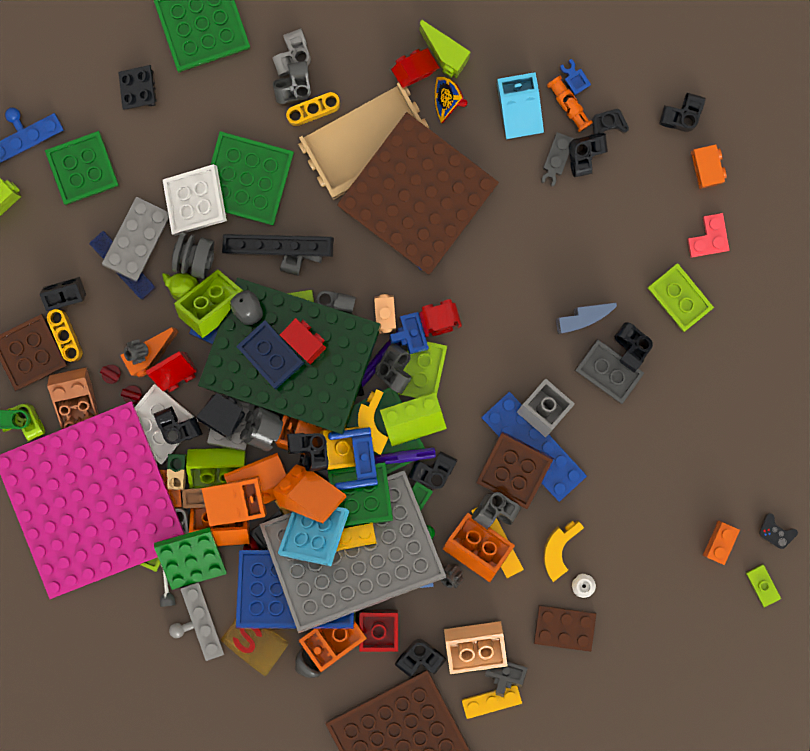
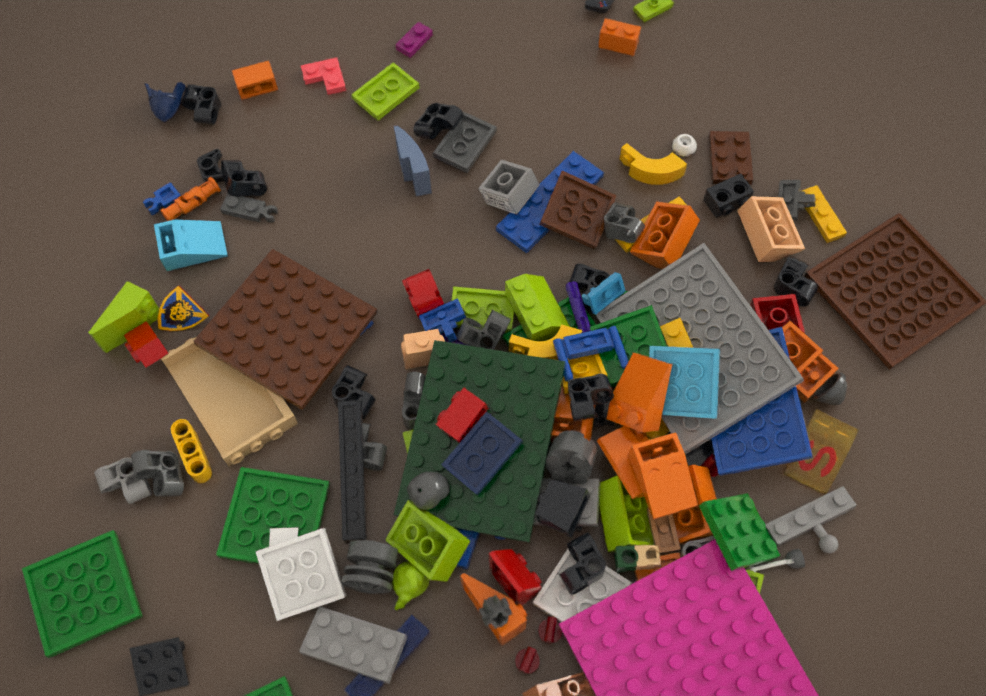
camera: 95 degrees left, 25 degrees down
none -> dark blue helmet [144,82,186,122]
none -> white sticker [269,528,298,547]
none -> black piece [332,365,376,420]
none -> magenta plate [395,22,433,58]
none -> dark azure plate [582,272,625,315]
none -> black brick [703,174,754,218]

